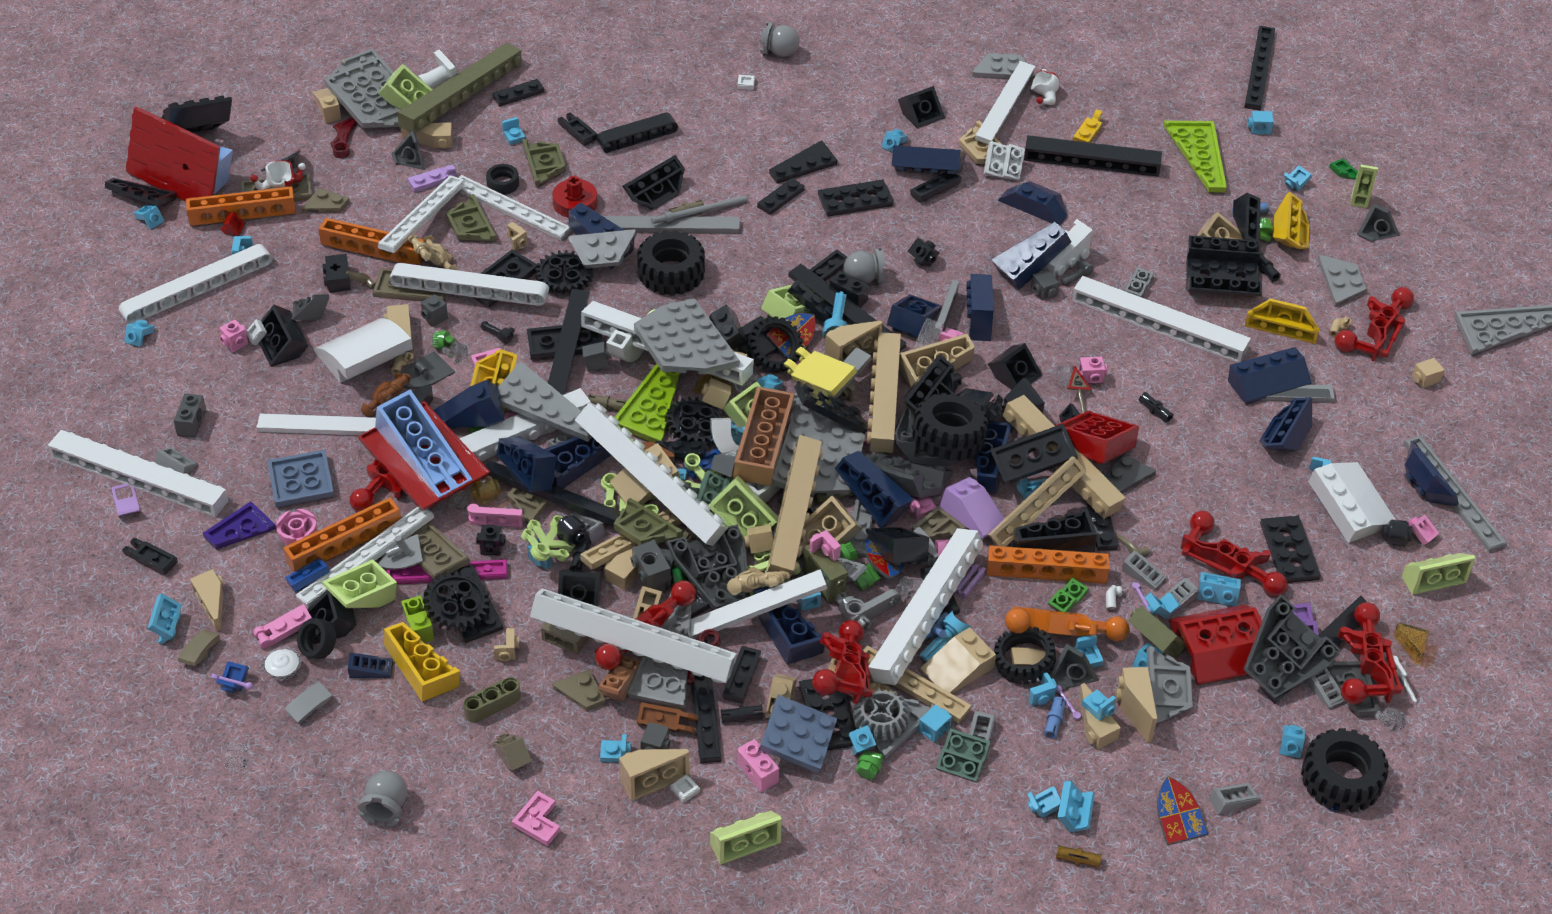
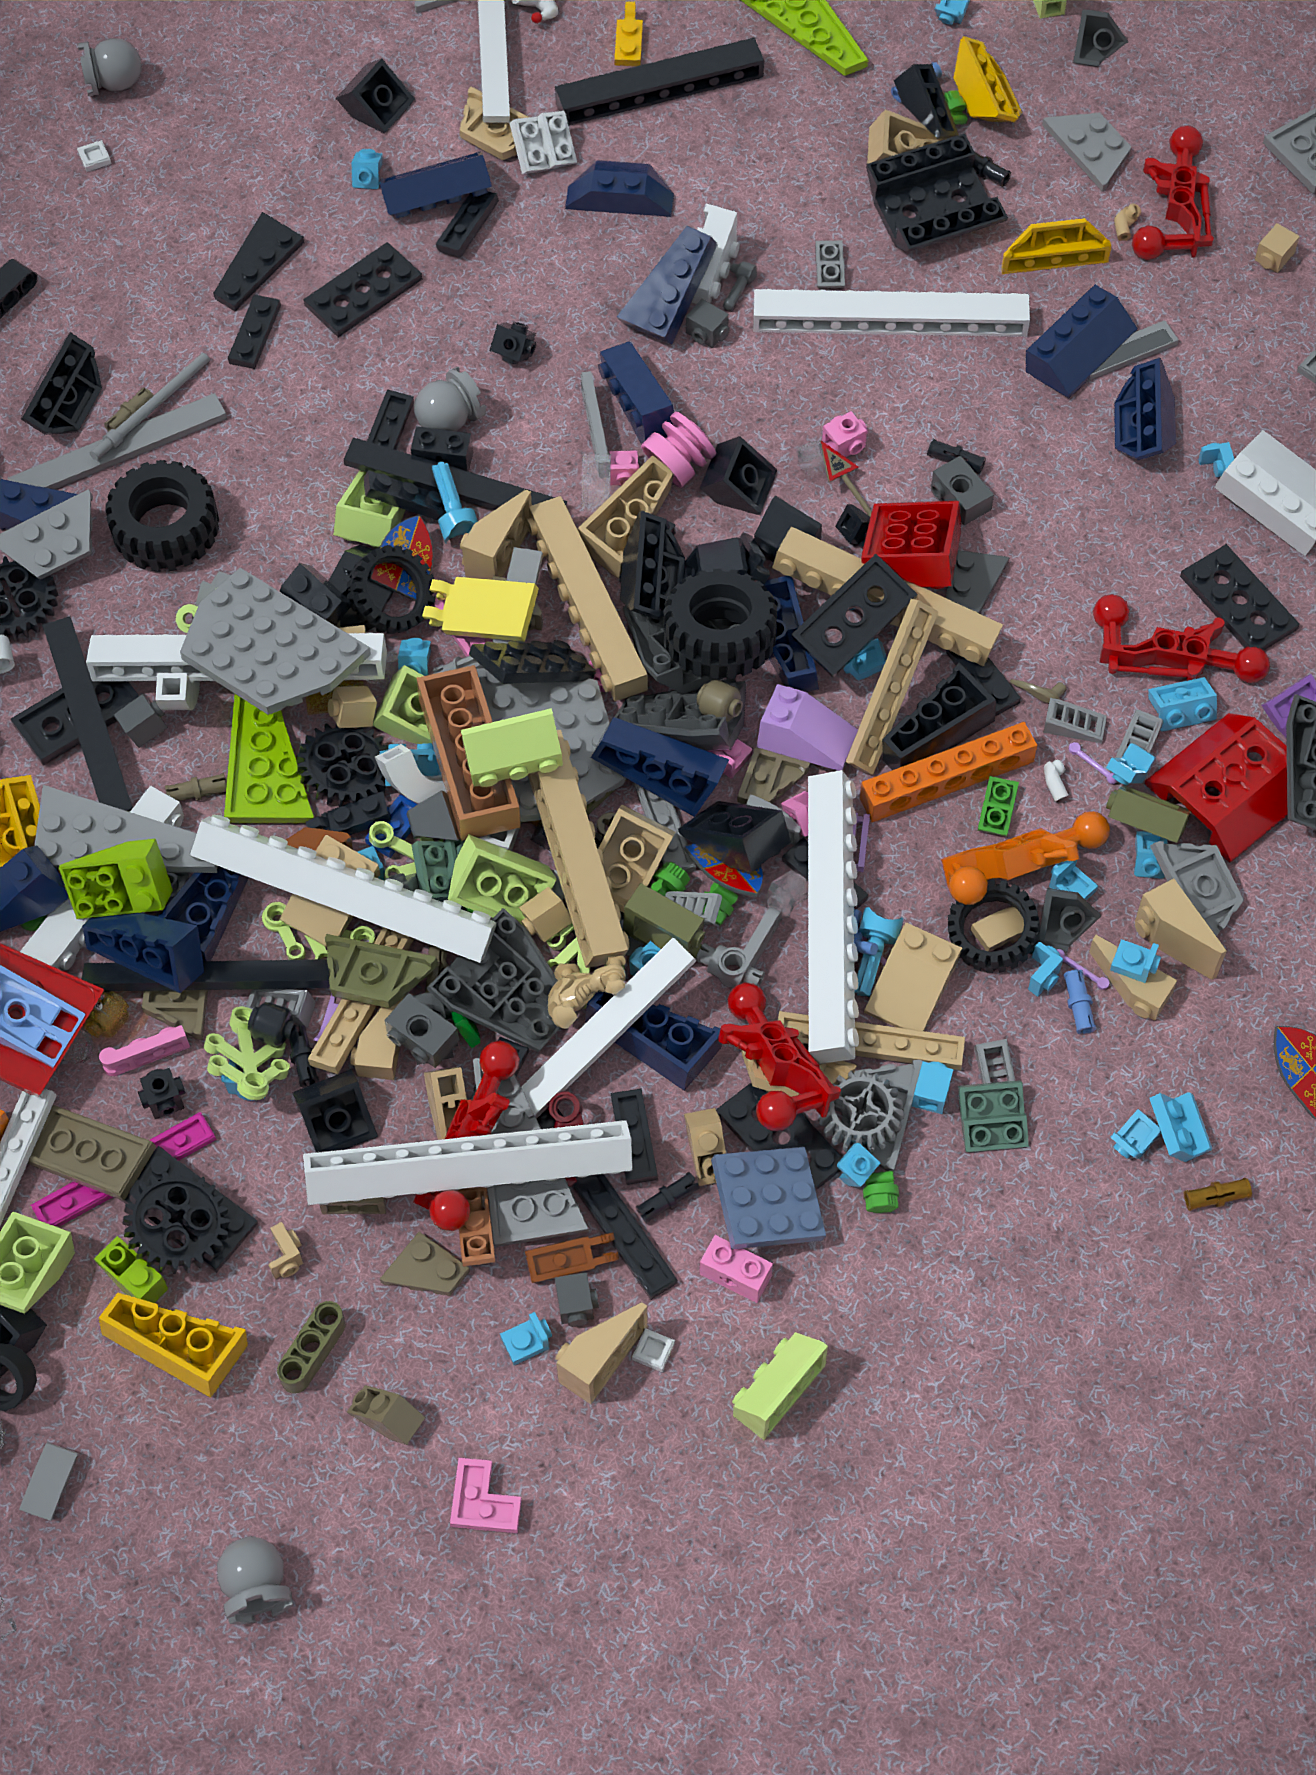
camera: 25 degrees left, 15 degrees up
dark blue slope [348,653,393,678] -> none
light grey shield [378,534,423,570] -> none
bright pink bracket [809,530,841,562] -> none
dark blue slope [887,294,942,338] -> none
none -> lime slope [59,838,173,919]
none -> yellowish green slope [461,708,563,787]
none -> bright pink wheel [641,411,716,488]
none -> dark tan head [697,680,743,722]
none -> dark grey brick [931,455,994,525]

